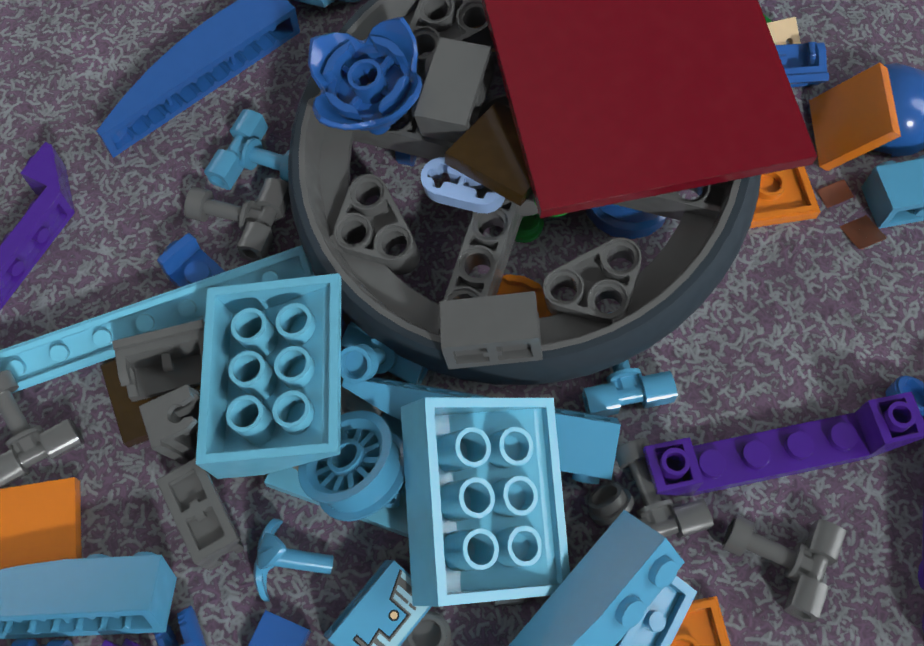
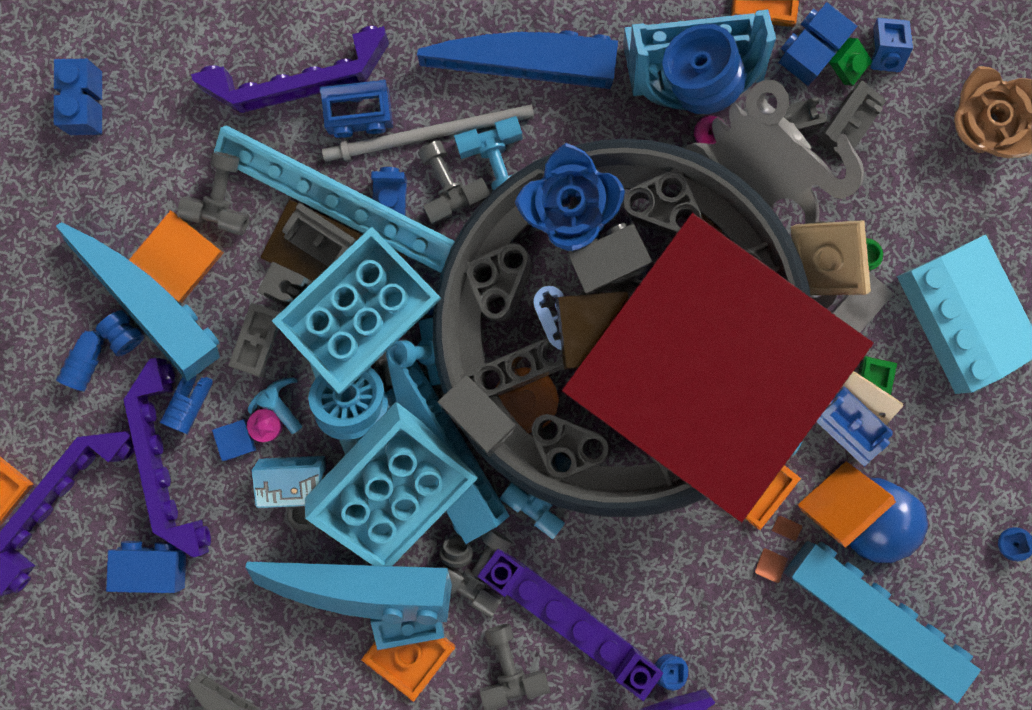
camera: 45 degrees right, 20 degrees up
none -> dark pink tile [247,409,283,442]
none -> blue window [320,80,393,138]
none -> light grey bar [322,104,534,162]

